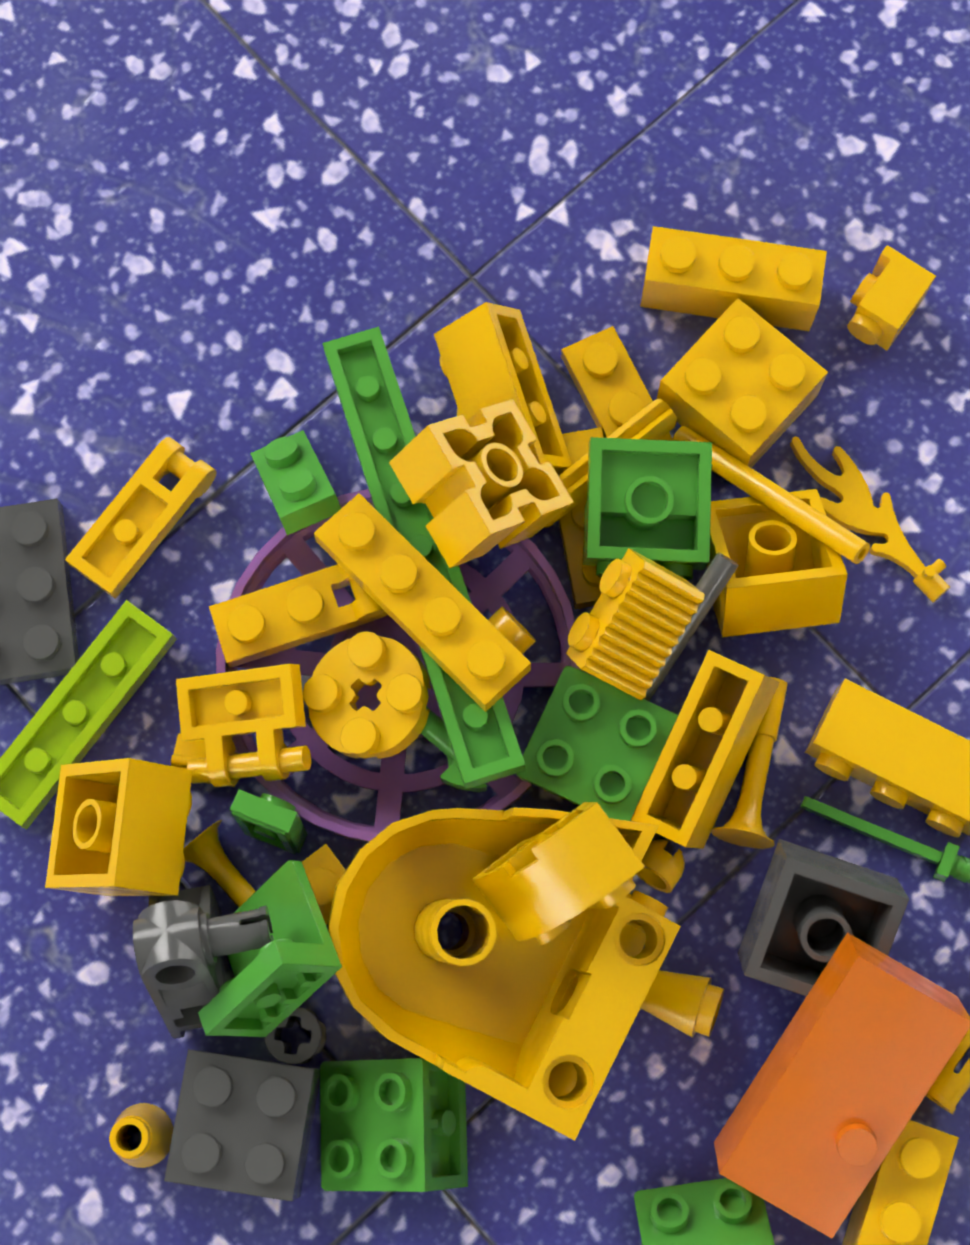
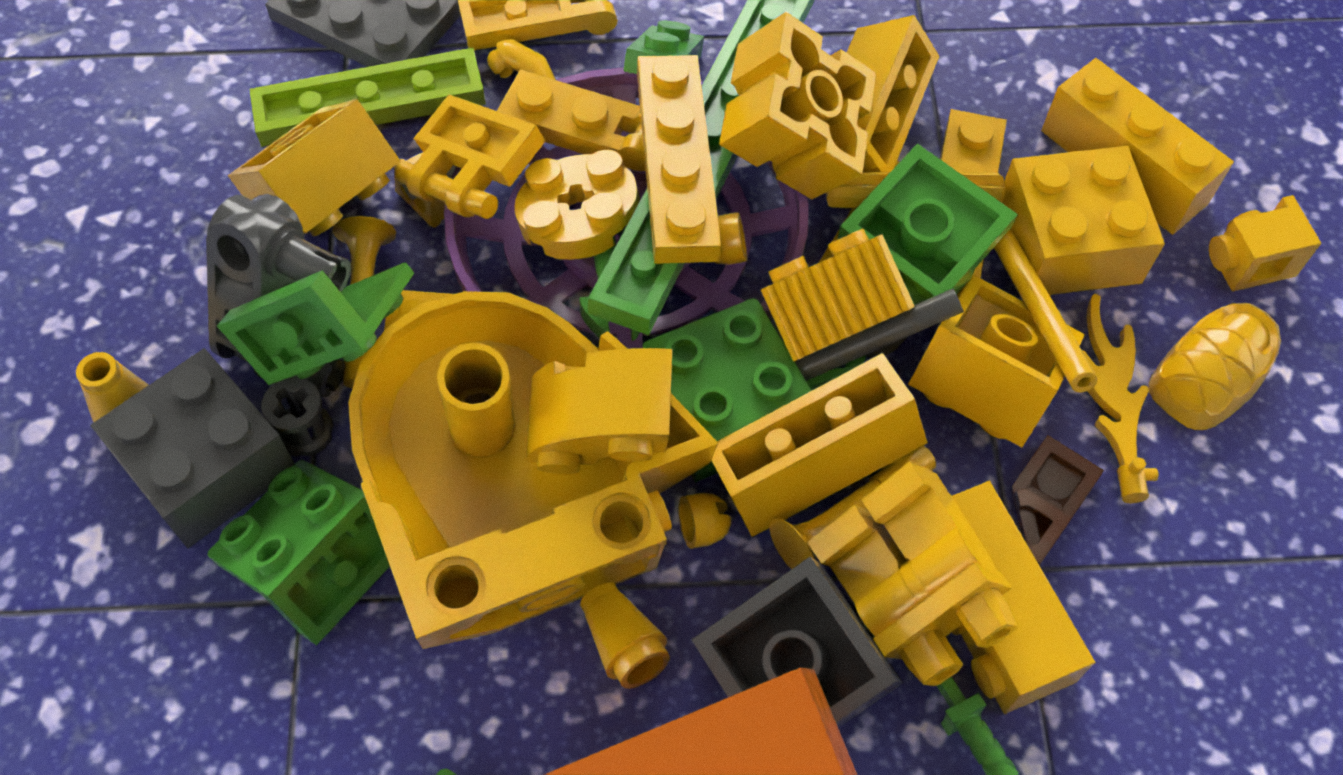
camera: 35 degrees right, 15 degrees down
bright green plate [230,789,308,855] -> none
none -> yellow arm [487,39,556,80]
none -> yellow hips [807,461,1018,686]
none -> reddish brown slope [1010,435,1104,566]
none -> yellow piece [1148,303,1281,430]

